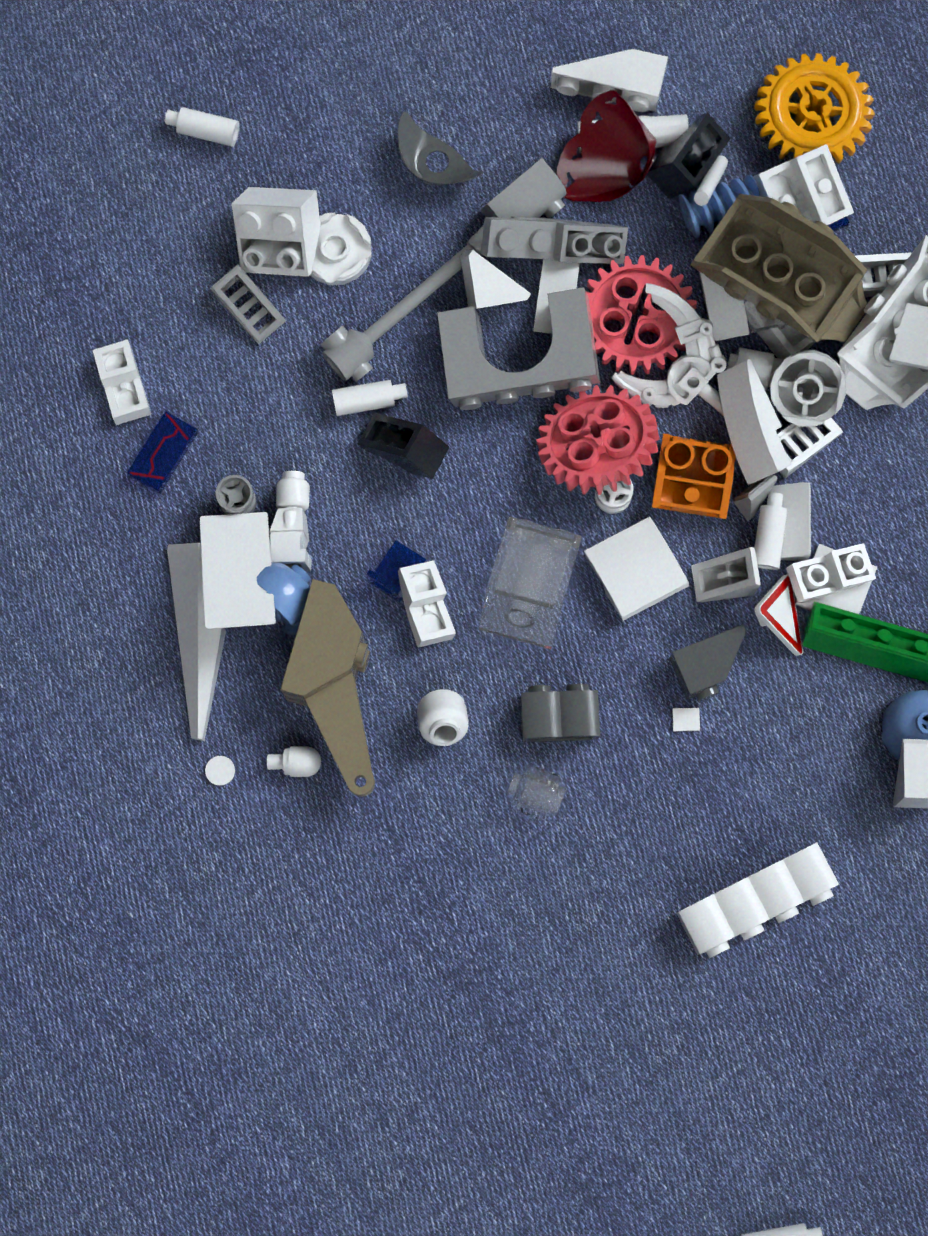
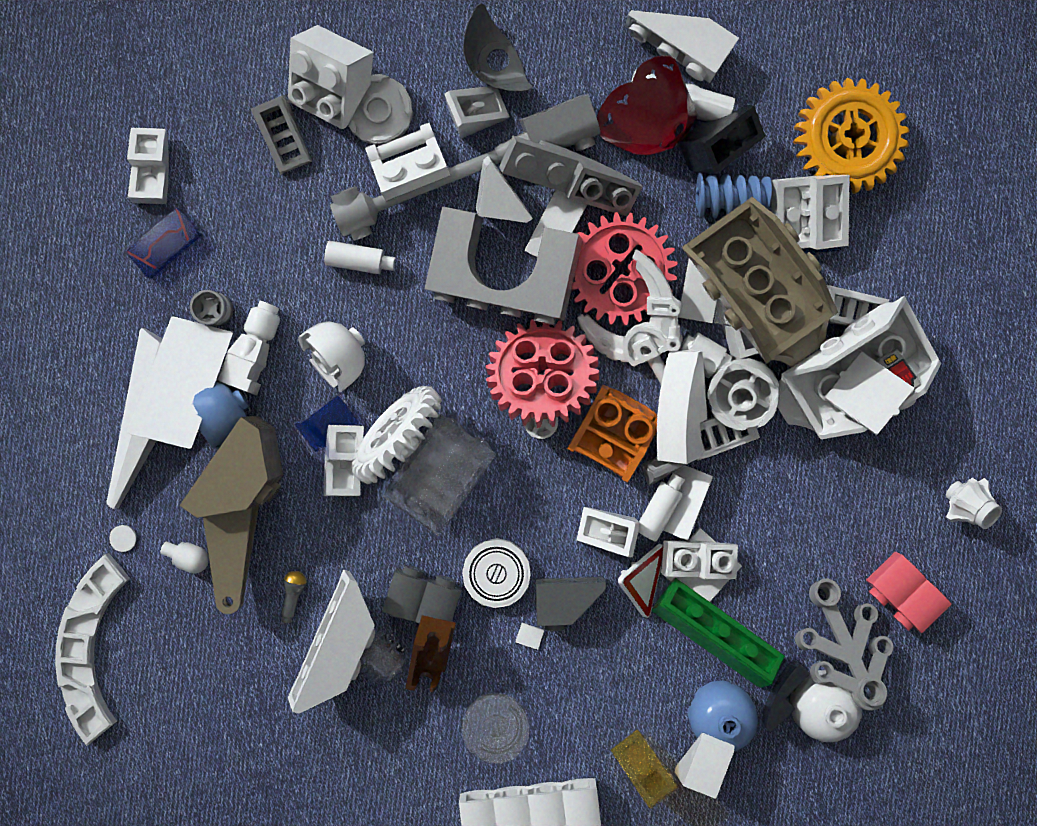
camera: 15 degrees right, 10 degrees up
black arch [357,412,450,479] -> none
white head [417,689,469,746] -> none
white slope [584,517,689,621] -> none
white bar [694,155,728,206] -> none
none -> white tile [55,553,130,746]
none -> dark grey piece [281,571,307,623]
none -> white wedge [288,570,375,714]
none -> white cylinder [298,321,365,392]
none -> white gear [352,386,442,484]
none -> white plate [365,123,450,201]
none -> reddish brown hinge [405,615,456,692]
none -> white slope [444,86,509,139]
none -> white tile [462,538,531,608]
none -> clear tile [462,693,529,764]
none -> clear yellow slope [611,729,679,809]

